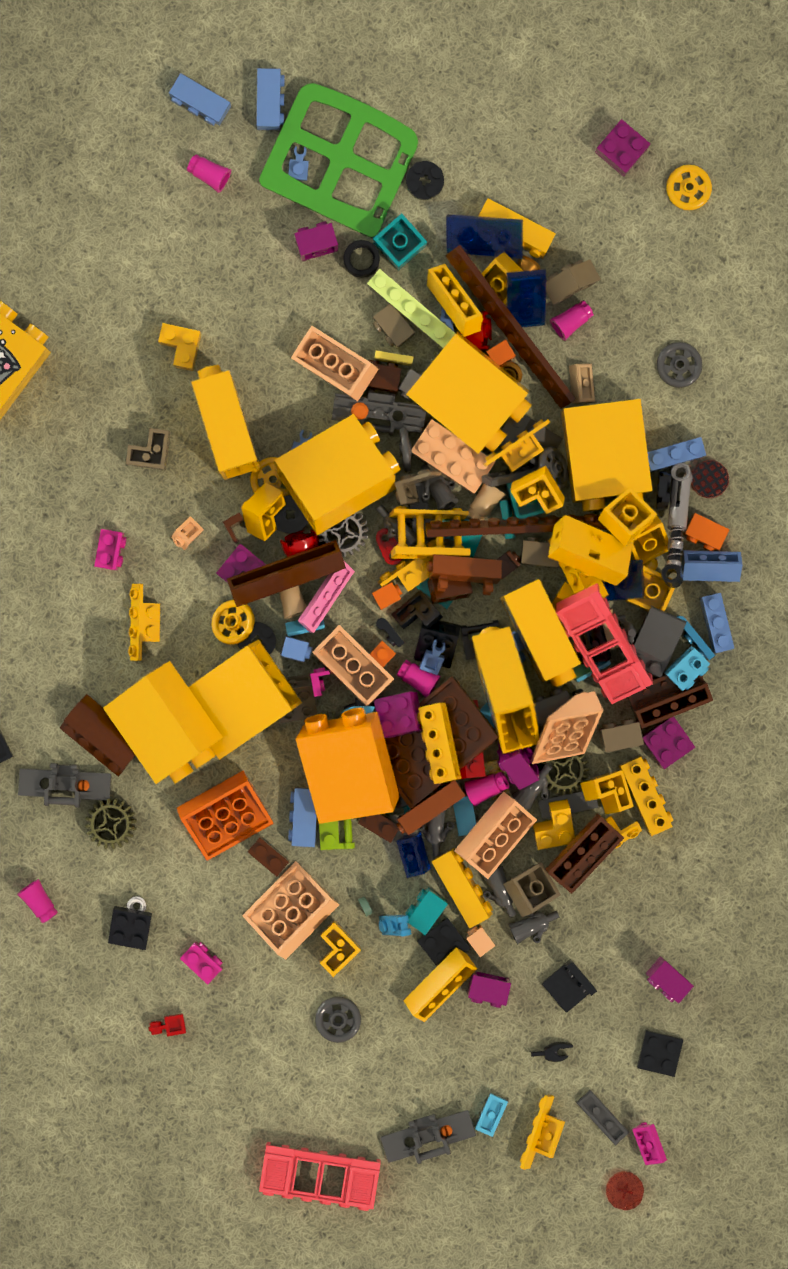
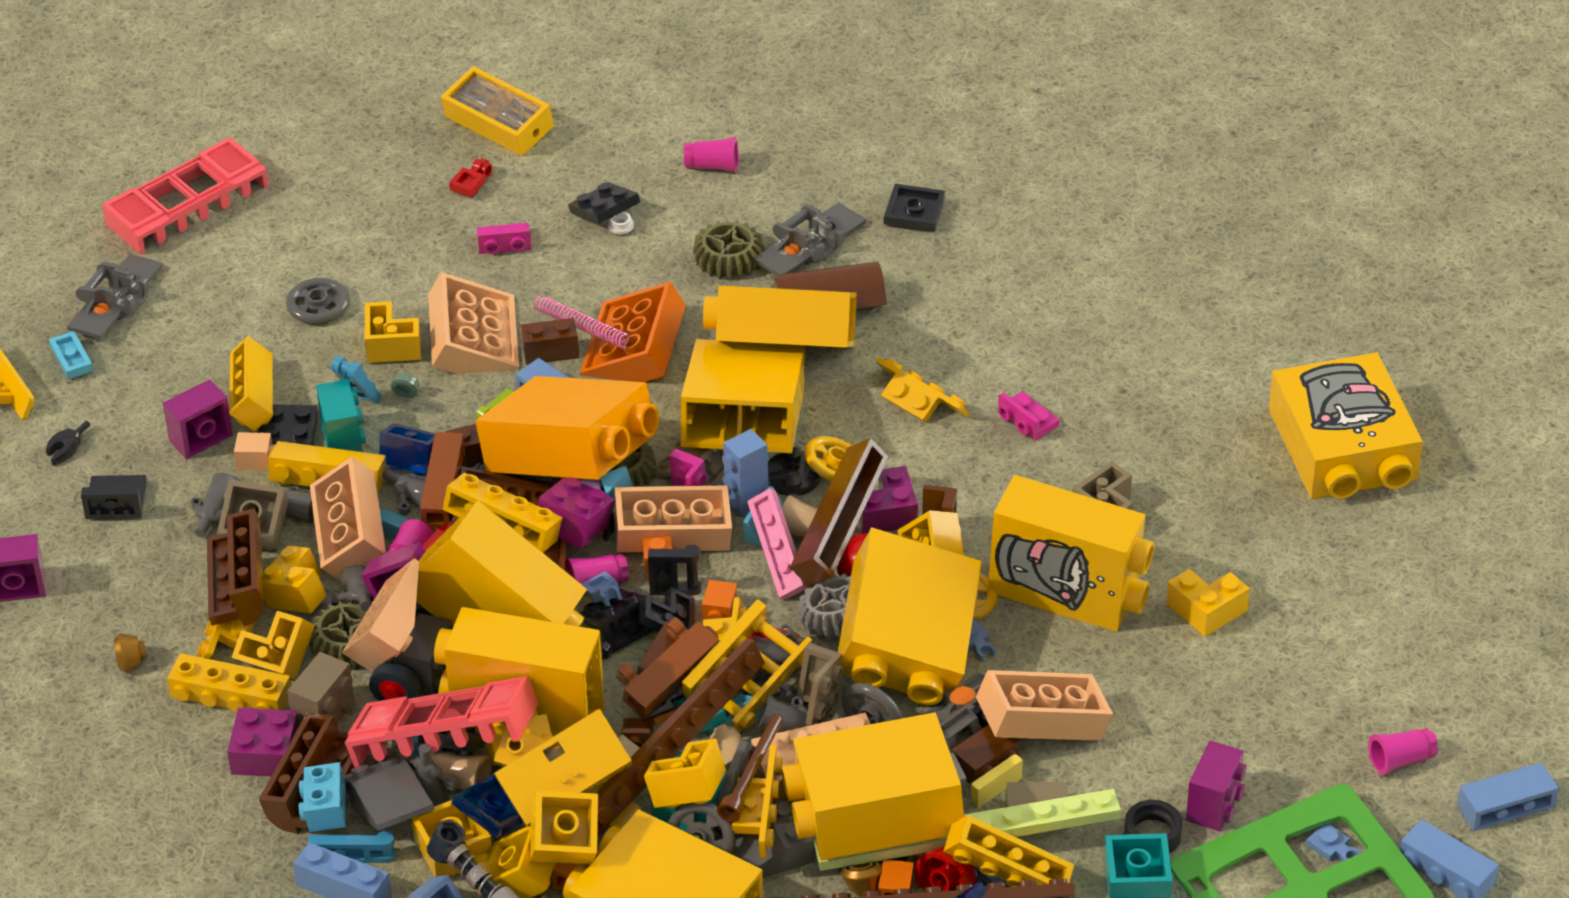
camera: 135 degrees right, 45 degrees down
light nougat bracket [171,516,204,550] -> none
none -> pearl gold cone [114,633,147,673]
none -> yellow brick [441,66,554,156]
none -> bright pink piece [535,295,629,349]
none -> reddish brown piece [717,713,783,822]

